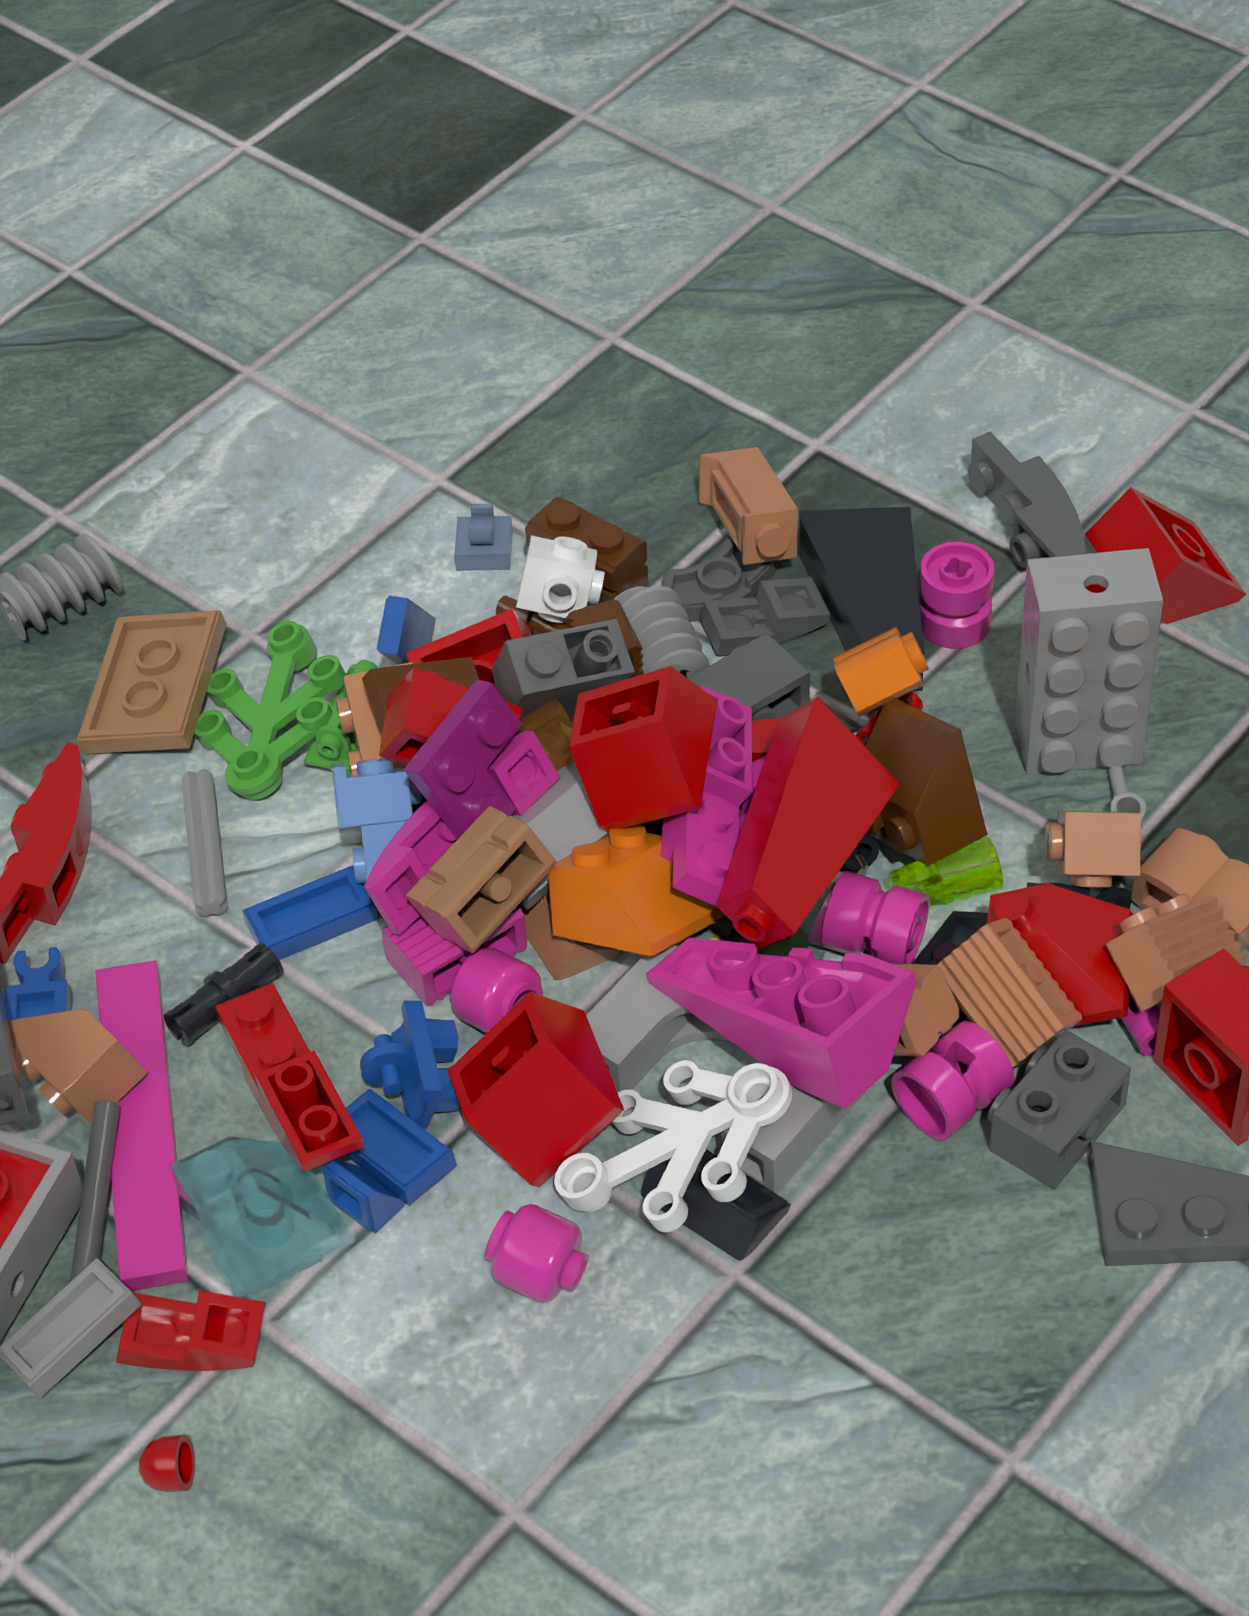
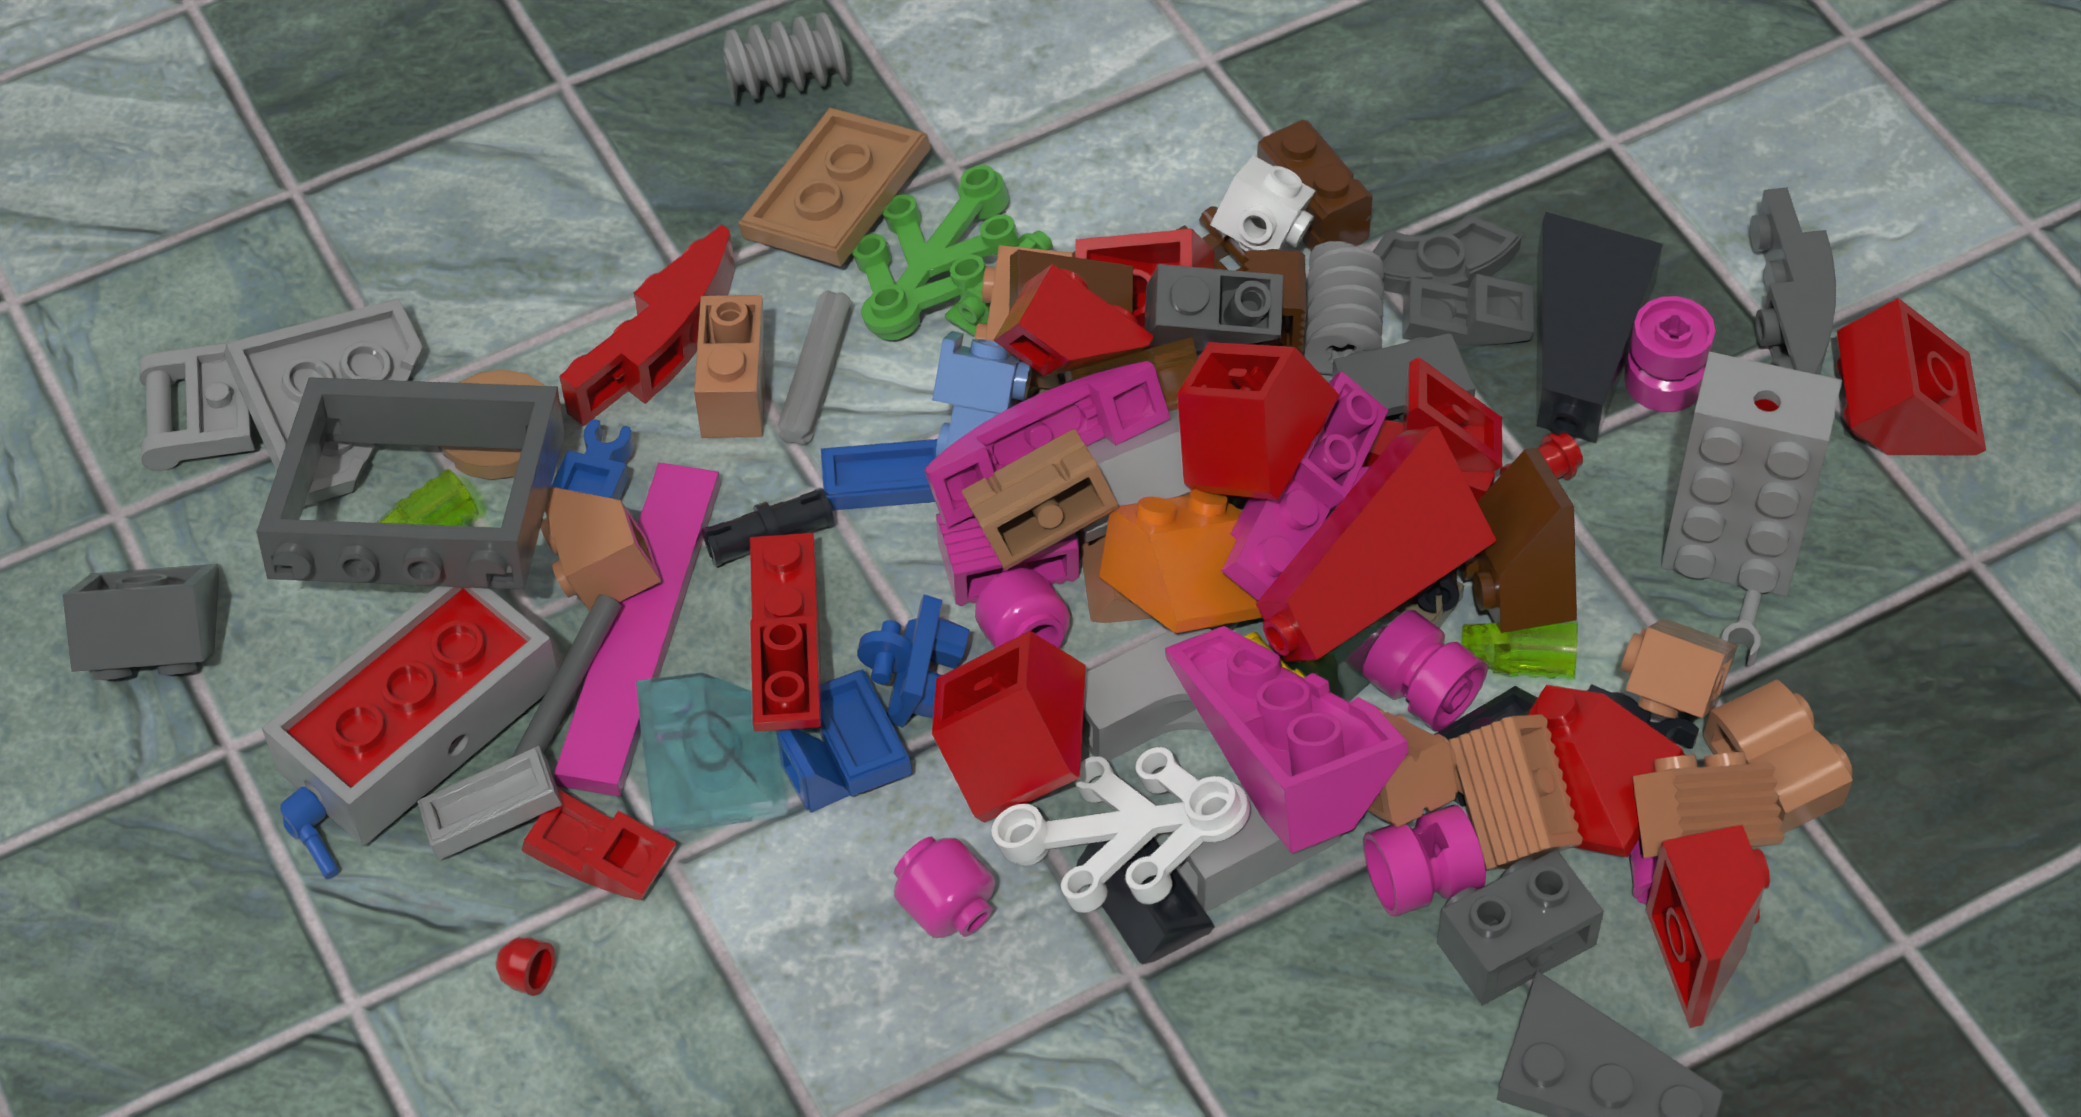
camera: 20 degrees right, 5 degrees up
blue tile [376,595,436,665] -> none
magenta plate [403,679,522,840] -> none
sand blue tile [454,504,513,571] -> none
nougat window [699,447,798,565] -> none
orange brick [833,627,929,717] -> none
none -> nougat slope [694,295,765,438]
none -> red slope [1403,357,1502,472]

